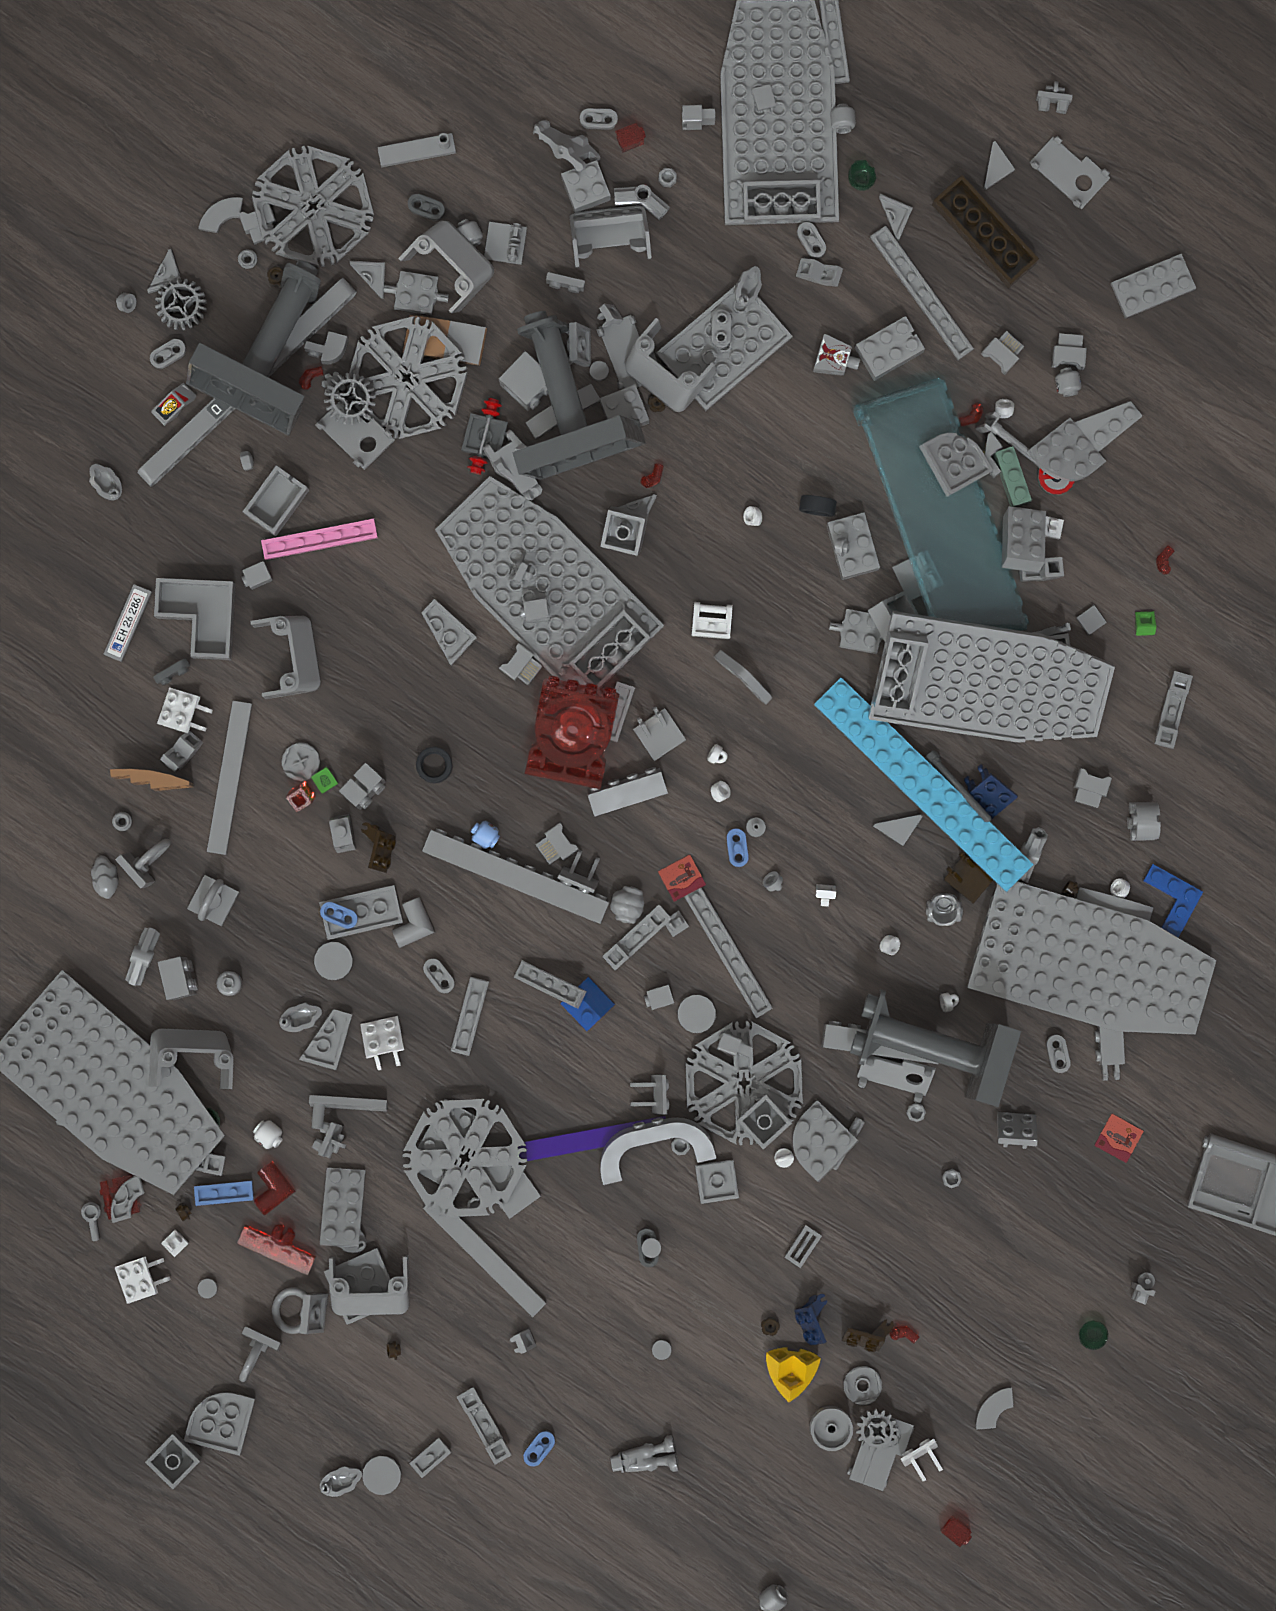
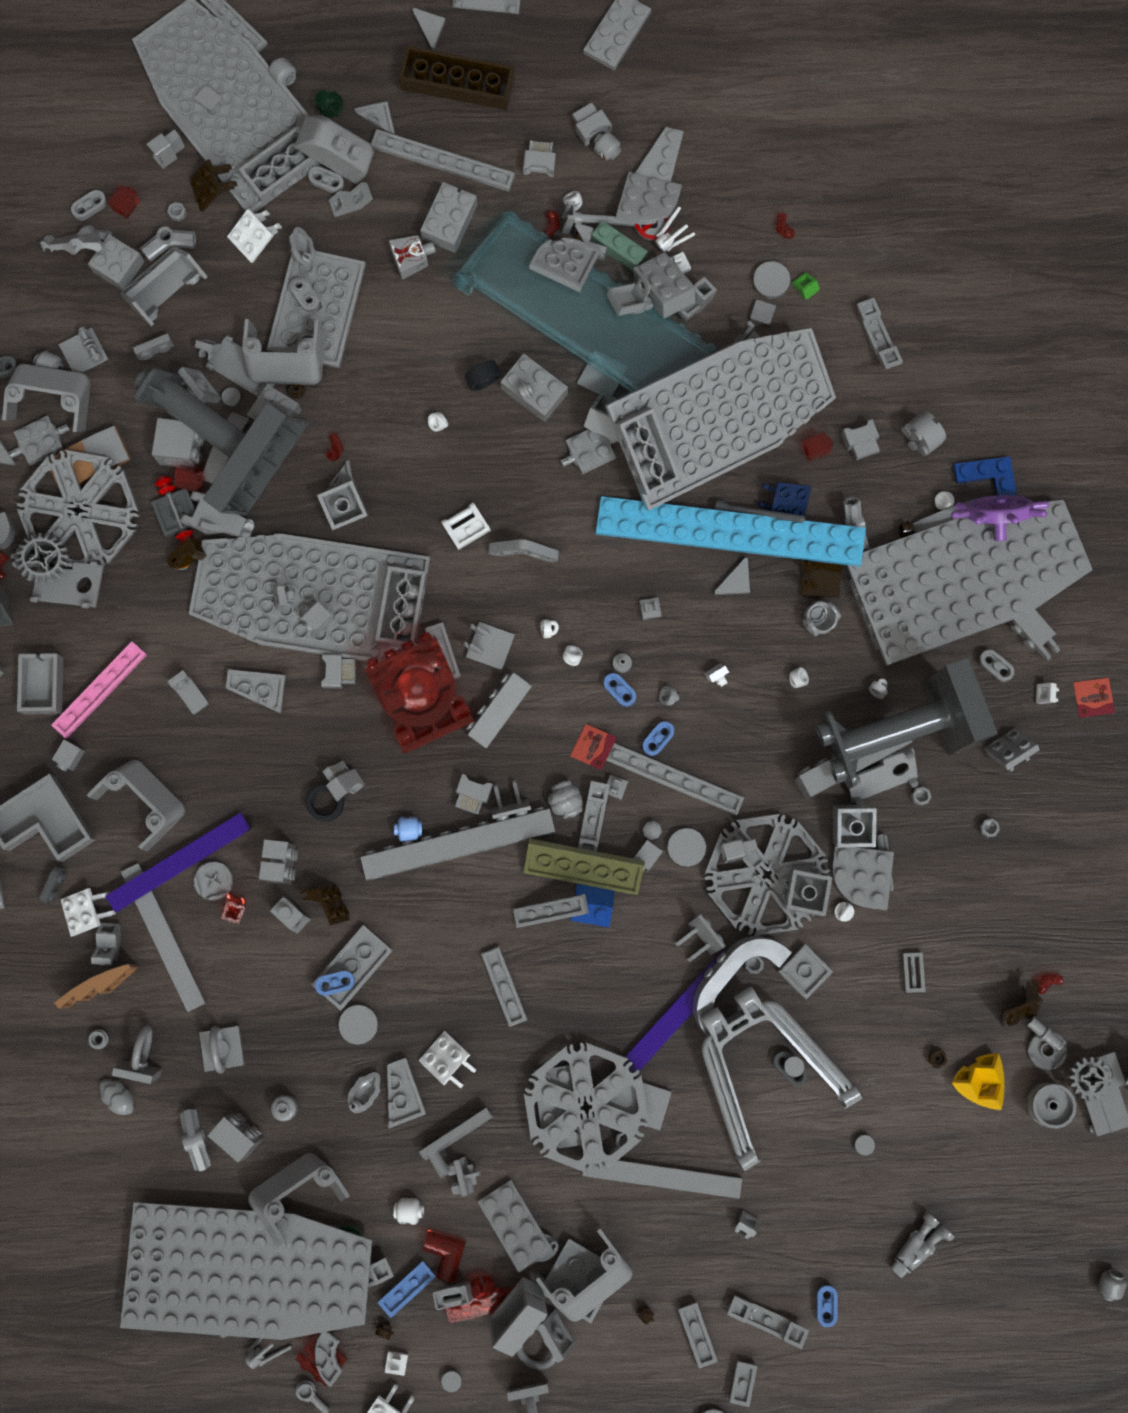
camera: 35 degrees left, 5 degrees down
bright green slope [311,767,338,794] -> none
light grey brick [392,897,435,948] -> none
light grey plate [423,959,455,993] -> none
dark blue plate [794,1294,827,1345] -> none
none -> dark purple tile [105,813,251,913]
none -> dark brown leg [167,537,207,571]
none -> light grey bracket [167,670,209,715]
none -> clear red brick [173,465,205,491]
none -> dark brown plate [190,159,238,212]
none -> white plate [227,209,282,263]
none -> light grey plant [244,1338,292,1369]
none -> light grey hips [294,115,374,185]
none -> light grey piece [323,761,365,801]
none -> light grey piece [433,1282,473,1310]
none -> light grey piece [488,1277,547,1357]
none -> olive plate [524,839,645,895]
none -> light grey piece [607,275,653,316]
none -> light grey tile [639,597,662,620]
none -> light grey tile [642,821,662,840]
none -> medium blue plate [643,722,674,756]
none -> white plant [655,207,695,252]
none -> light grey plate [678,1302,718,1369]
none -> light grey piece [700,986,862,1171]
none -> light grey tile [753,261,790,299]
none -> clear red brick [802,432,833,463]
none -> light grey brick [832,805,877,848]
none -> medium lavender piece [951,495,1049,541]
none -> light grey pin [1026,1016,1064,1052]
none -> white tile [1036,683,1059,704]

